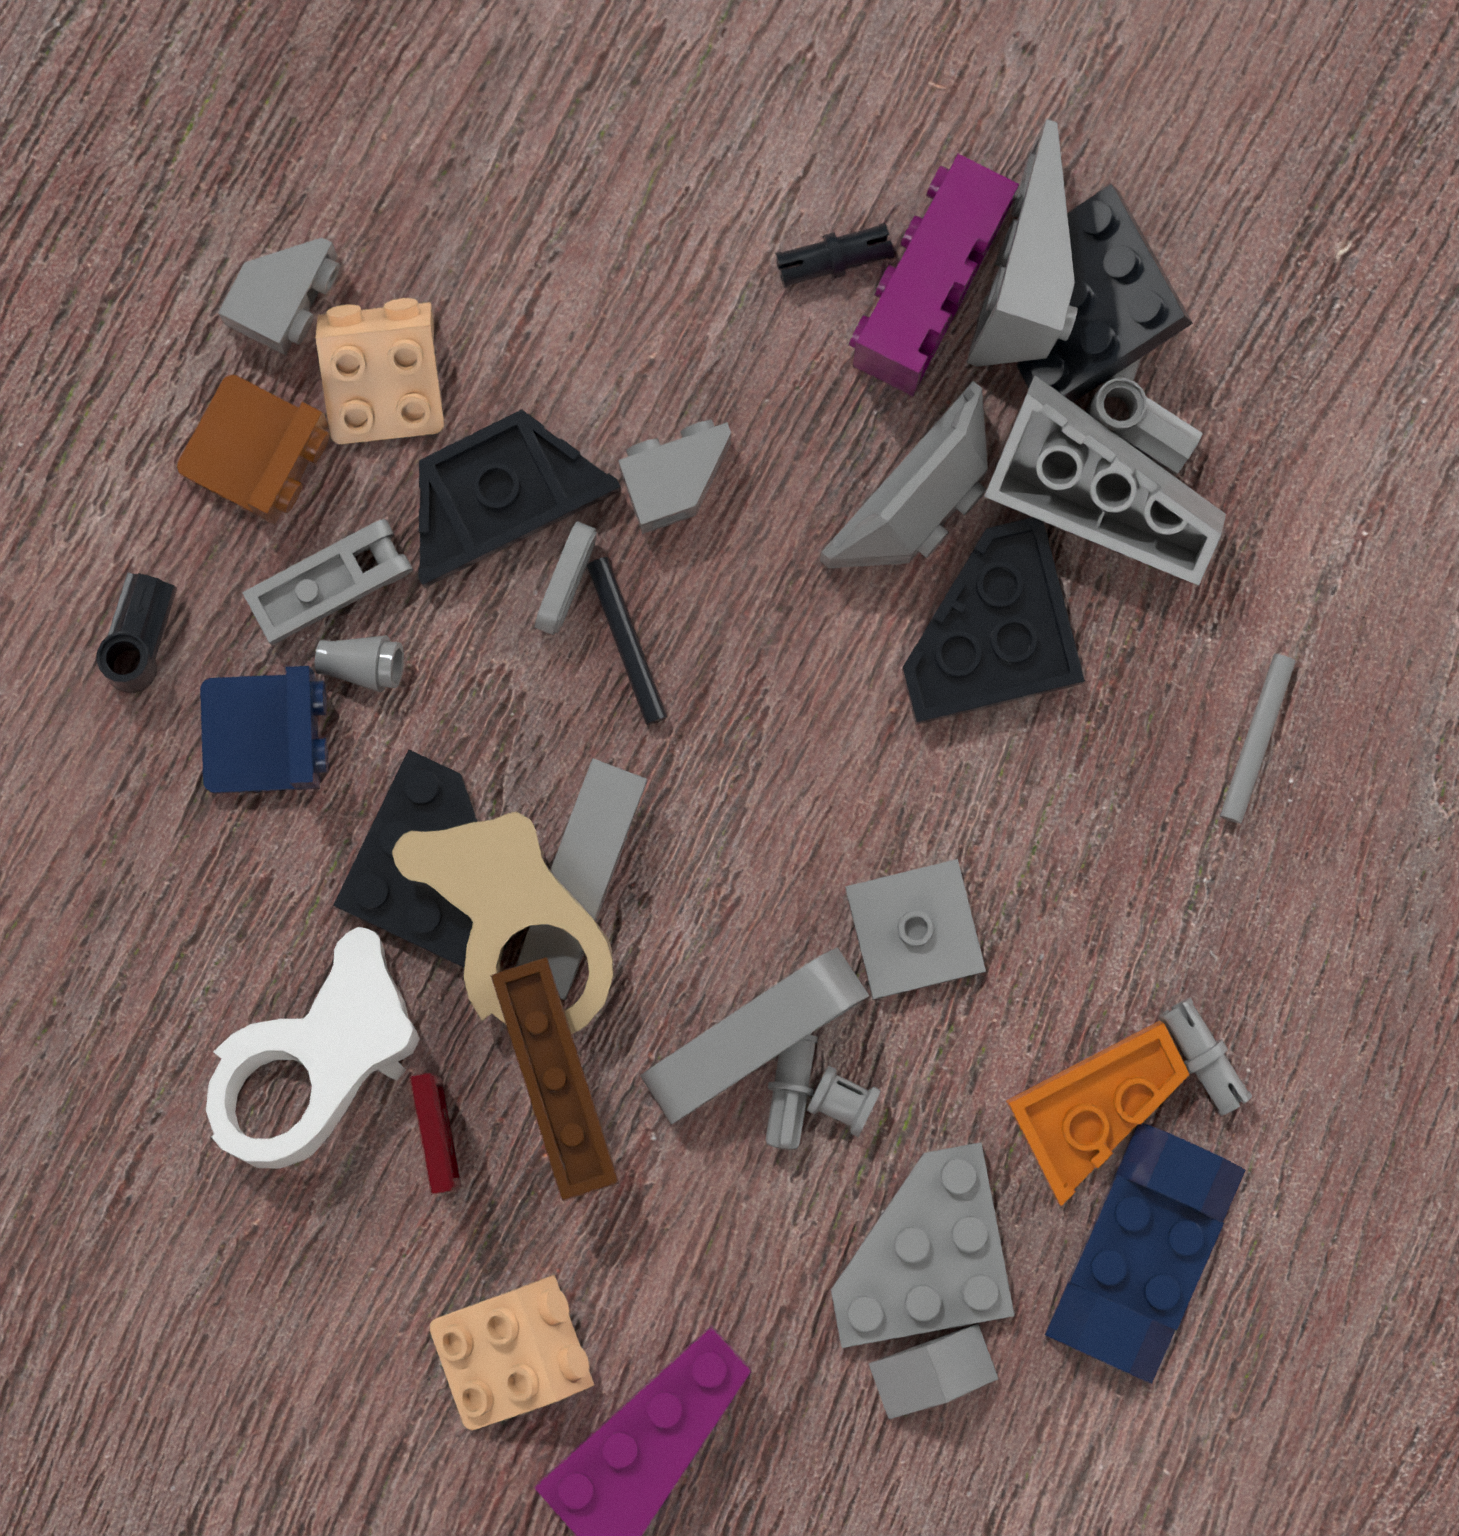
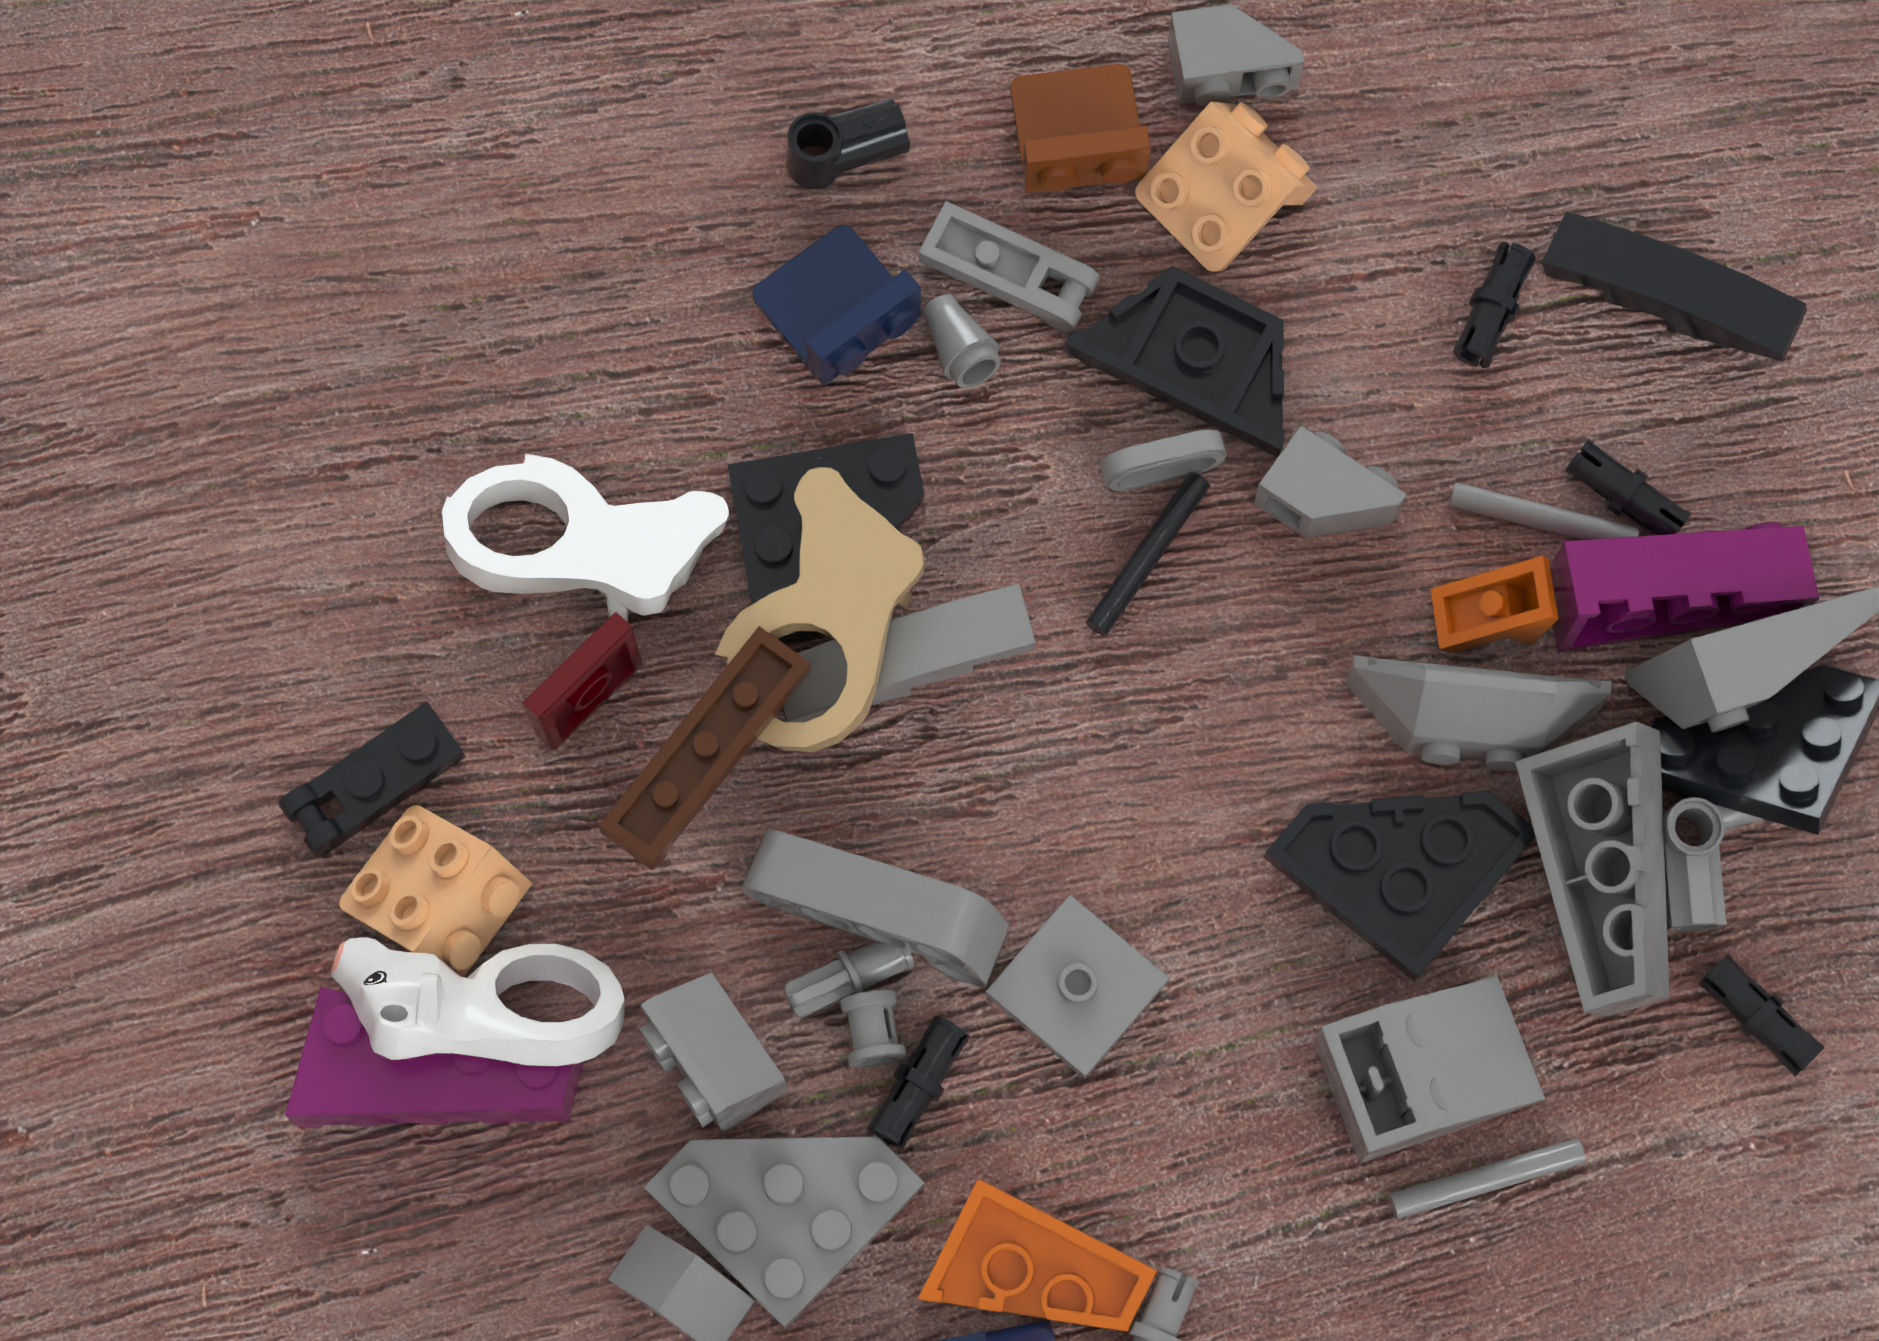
camera: 55 degrees right, 10 degrees down
none -> black plate [279,701,466,857]
none -> white animal [331,937,625,1066]
none -> light grey slope [639,972,788,1135]
none -> black pin [867,1015,970,1150]
none -> light grey slope [1313,976,1545,1164]
none -> orange slope [1430,556,1558,653]
none -> light grey bar [1449,482,1639,540]
none -> black pin [1453,242,1536,368]
none -> black slope [1541,211,1807,362]
none -> black pin [1698,954,1825,1077]

